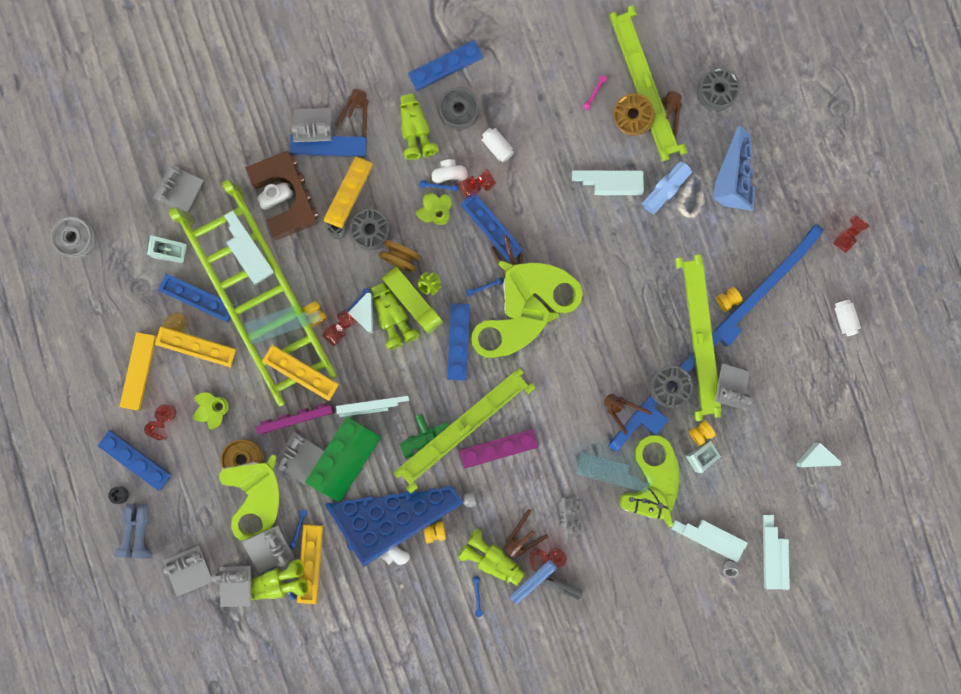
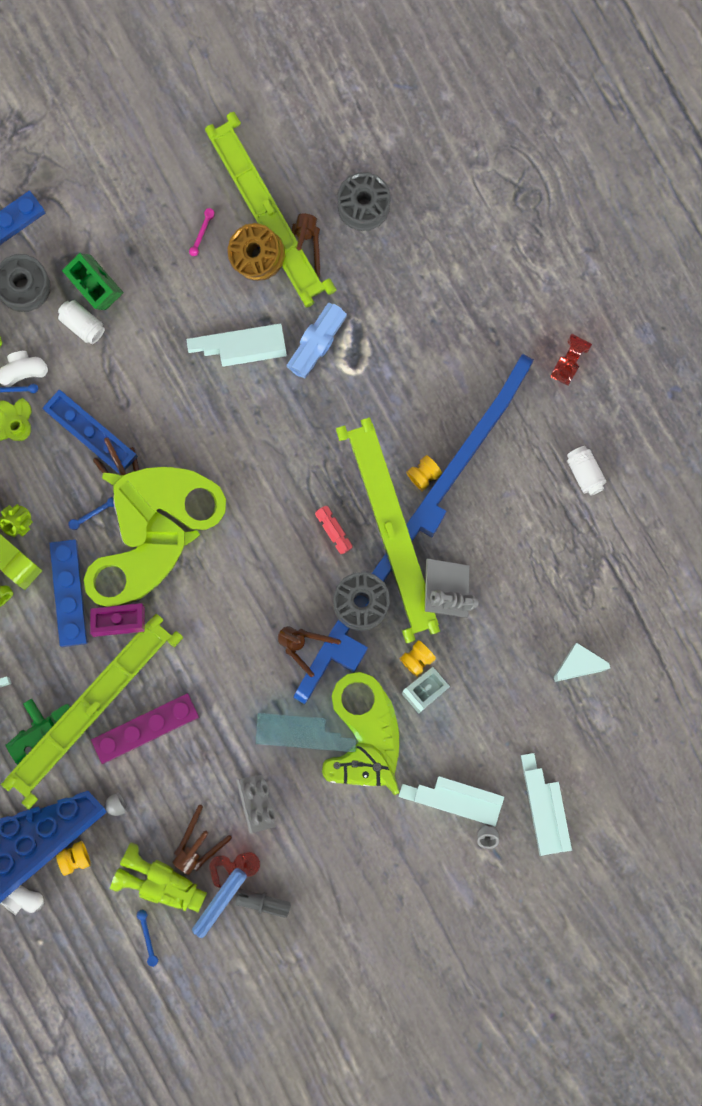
camera: 15 degrees left, 5 degrees down
clear red leg [458,168,496,199] -> none
medium blue wedge [713,126,755,211] -> none
none -> green brick [62,253,124,310]
none -> magenta plate [90,603,145,637]
none -> coral axle [315,506,353,554]

